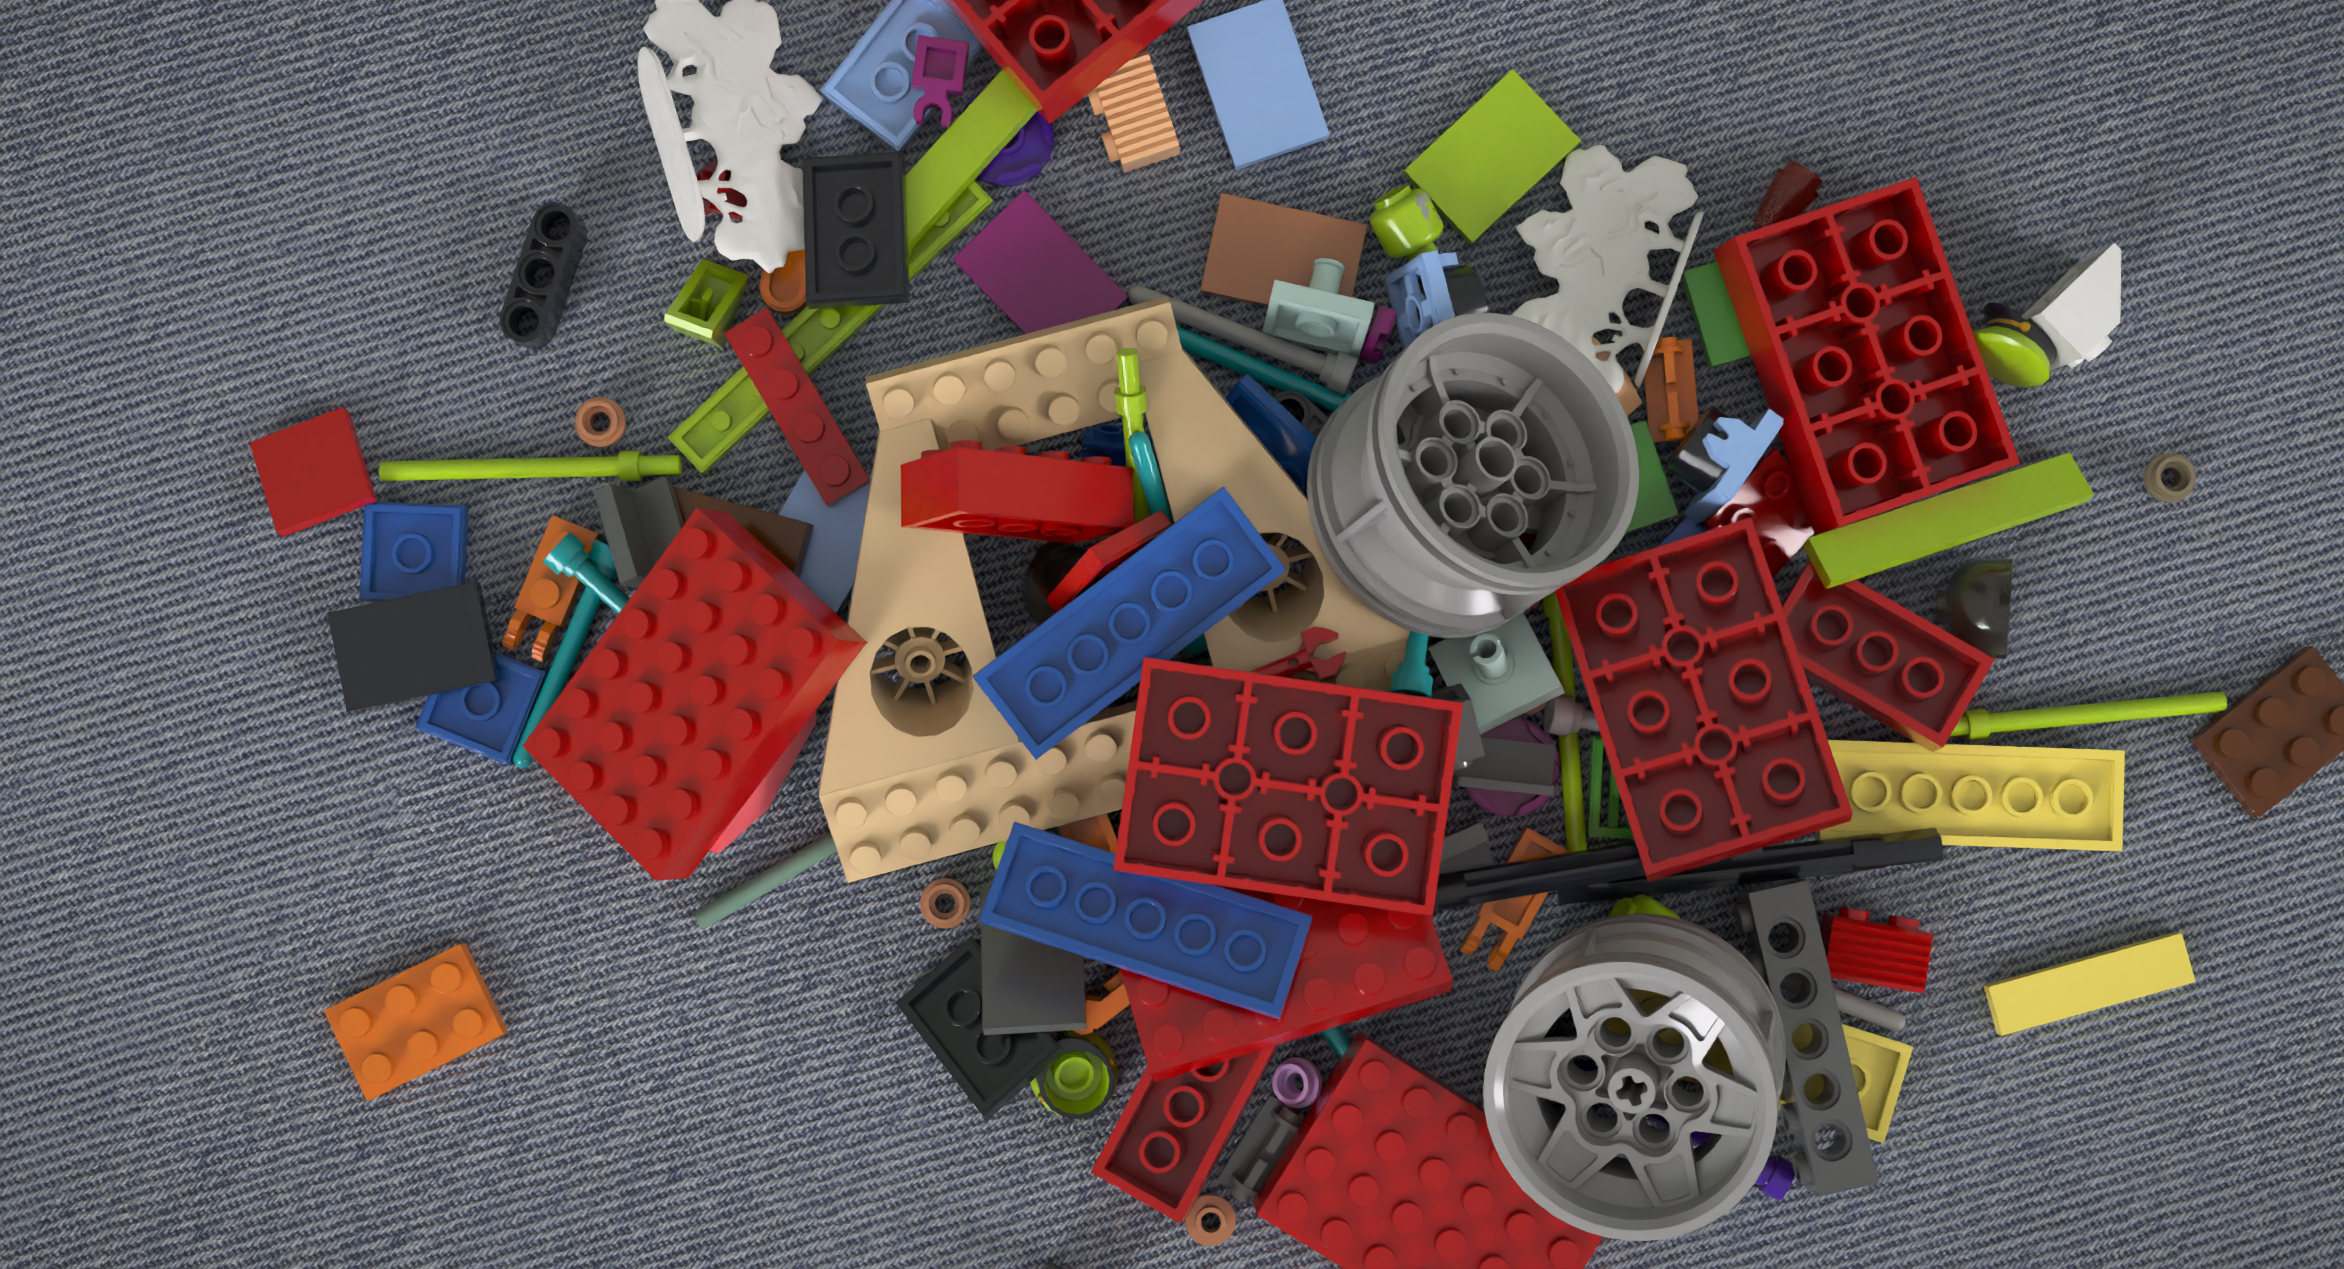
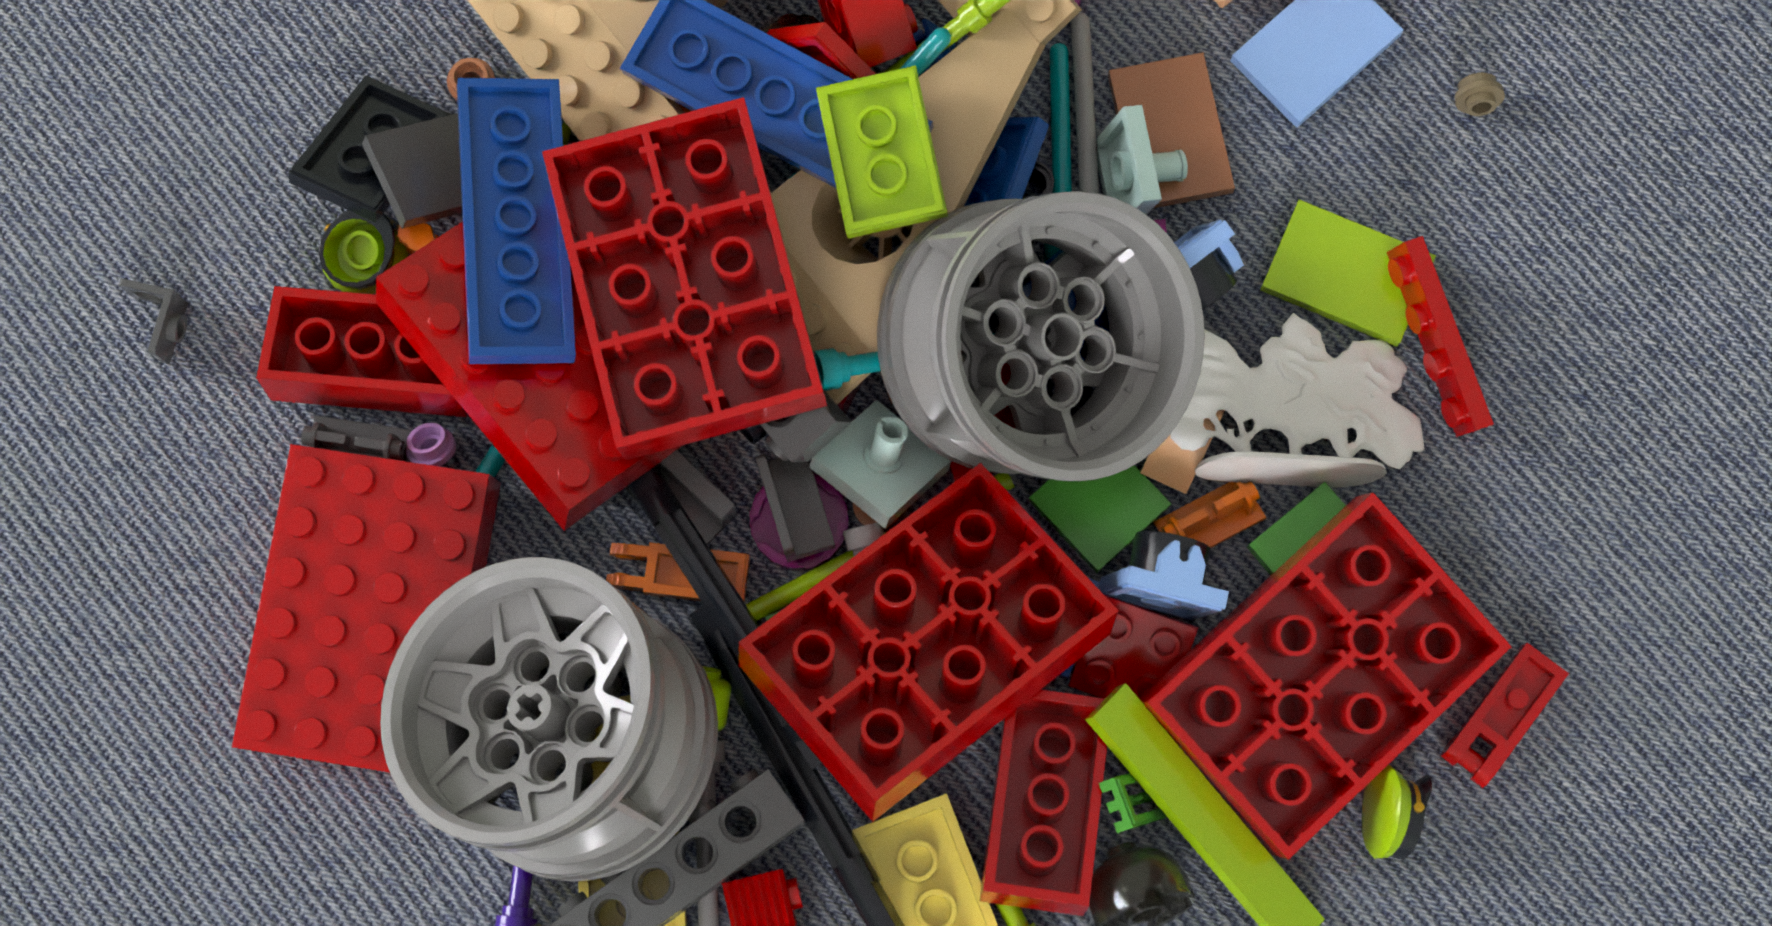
camera: 75 degrees right, 10 degrees down
nougat plate [1185,1194,1236,1246] -> none
red bar [1250,627,1346,682] -> none
lime head [1370,184,1444,261] -> none
clear red cone [1752,160,1822,228] -> none
white slope [2021,243,2121,370] -> none
none -> lime tile [816,65,948,239]
none -> bright green tile [1099,773,1167,833]
none -> red plate [1387,236,1494,437]
none -> red plate [1440,642,1569,788]

